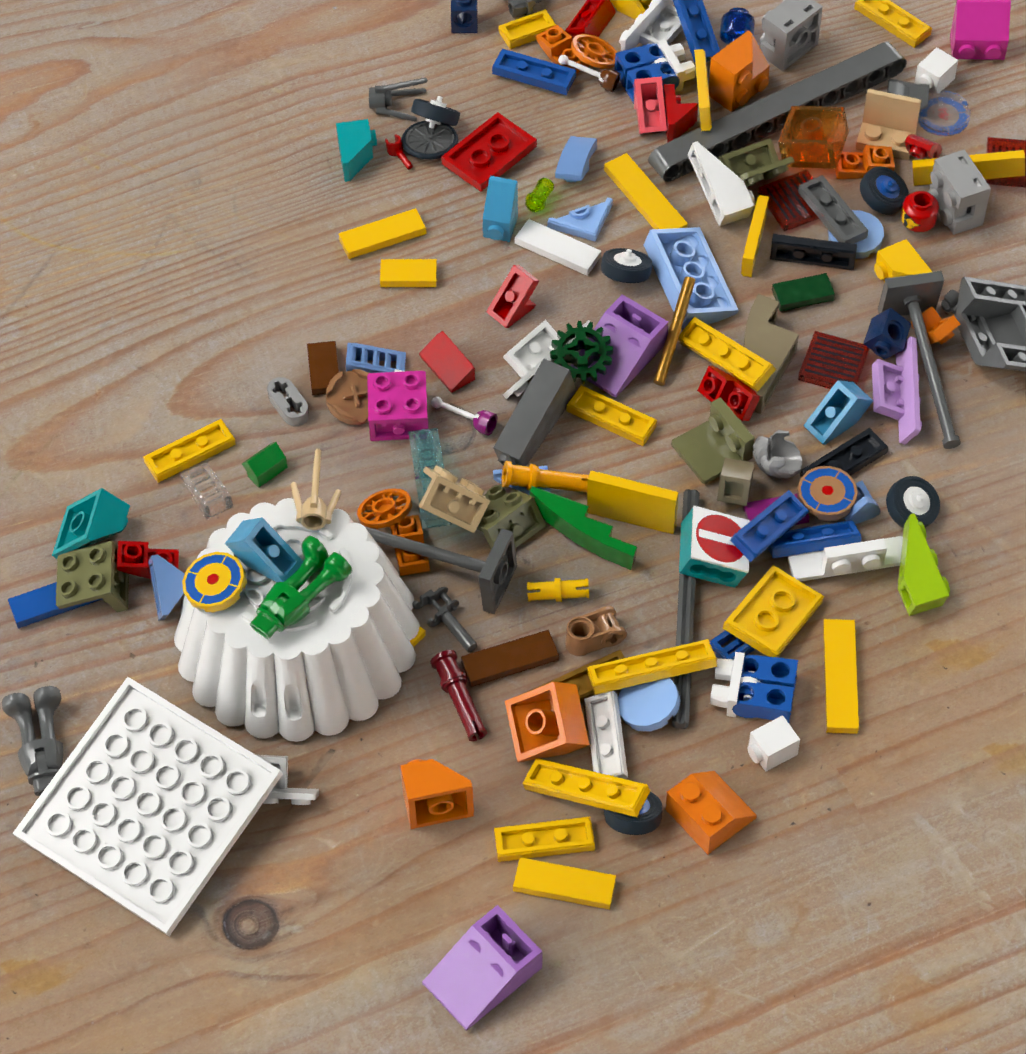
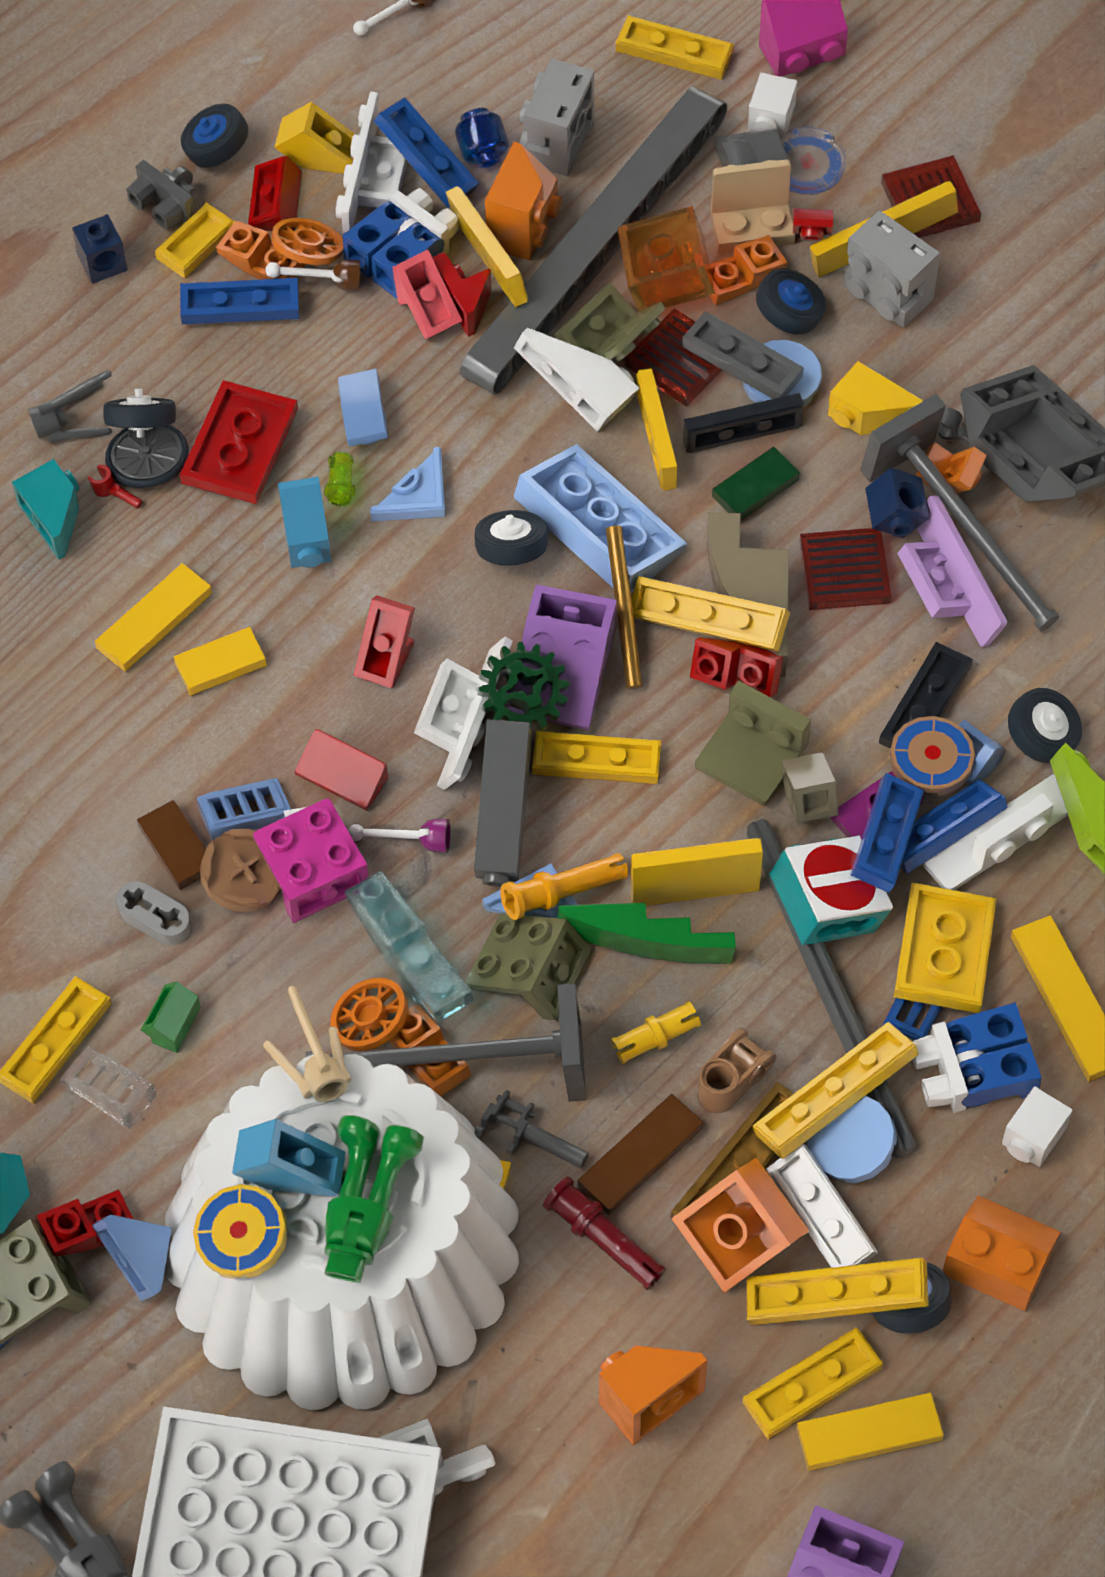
camera: 25 degrees left, 5 degrees up
tan bracket [419,465,490,533] -> none
white tile [515,219,601,276] -> none
yellow tile [604,153,688,229] -> none
light grey hair [753,430,802,478] -> none
dark azure slope [803,380,874,444] -> none
red head [901,191,939,232] -> none

